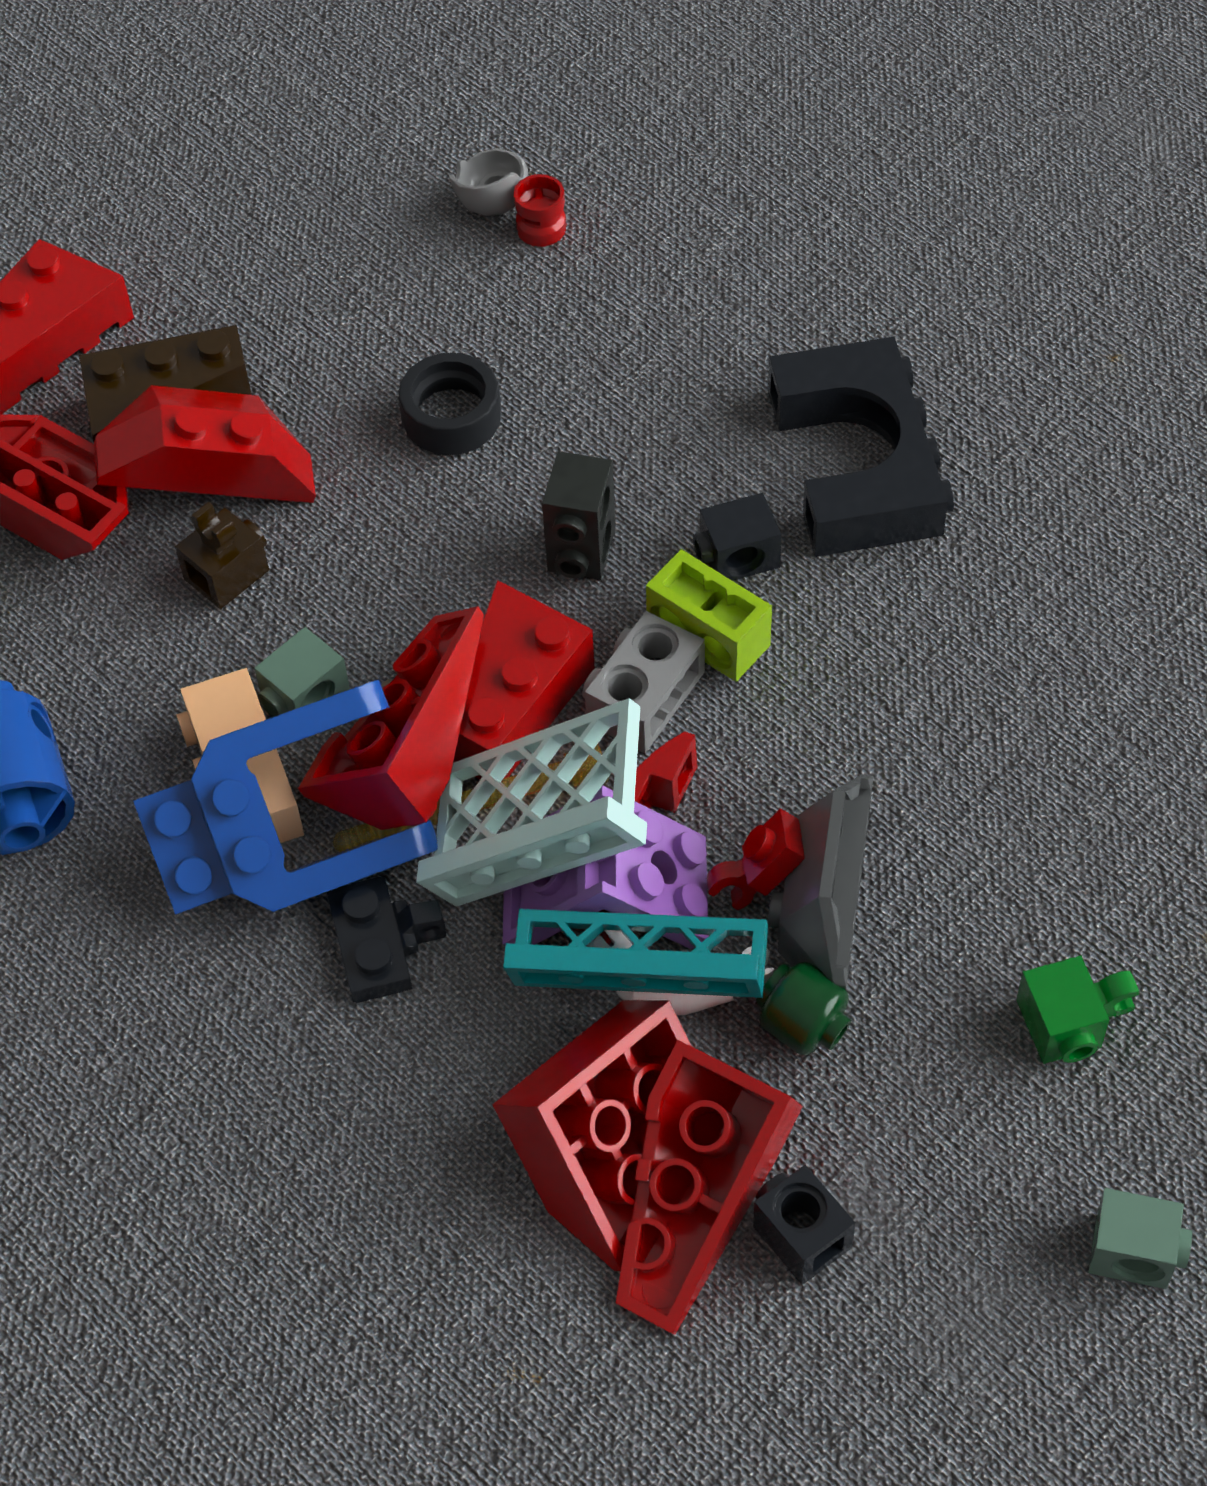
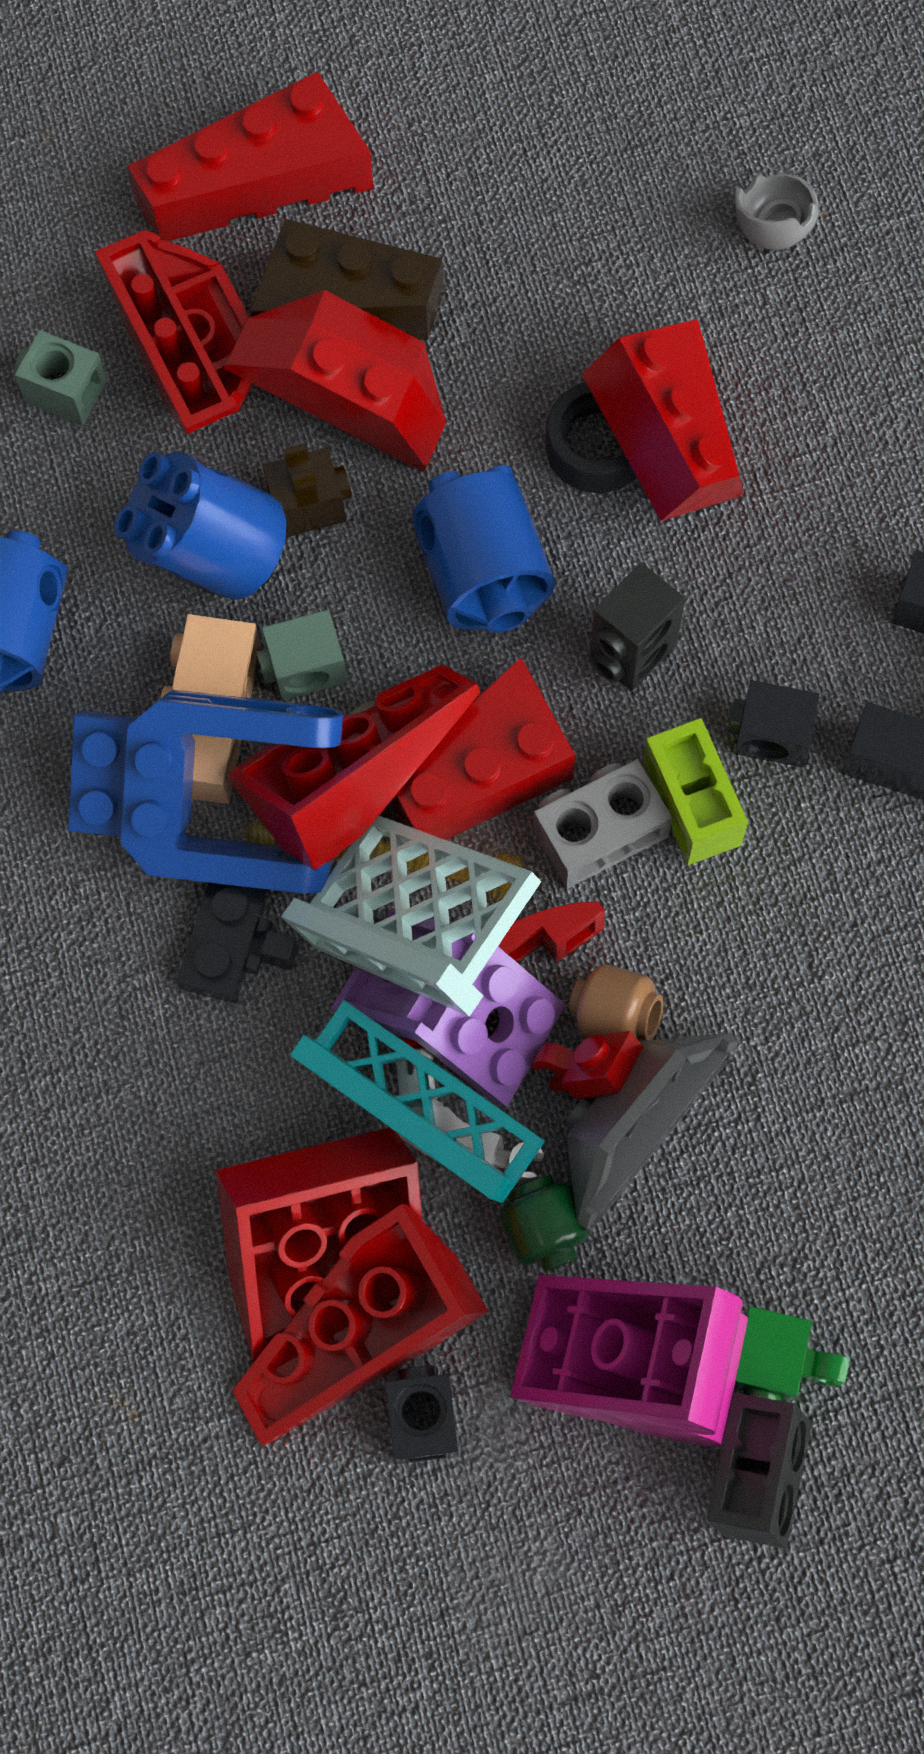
camera: 30 degrees right, 15 degrees up
red wheel [513,174,566,247] -> none
sand green brick [1088,1188,1192,1289] -> none
none -> blue cylinder [114,452,286,600]
none -> blue cylinder [411,465,556,633]
none -> dark pink brick [510,1275,748,1447]
none -> medium nougat head [569,964,663,1043]
none -> red wedge [582,319,744,521]
none -> pearl dark grey brick [707,1392,812,1549]

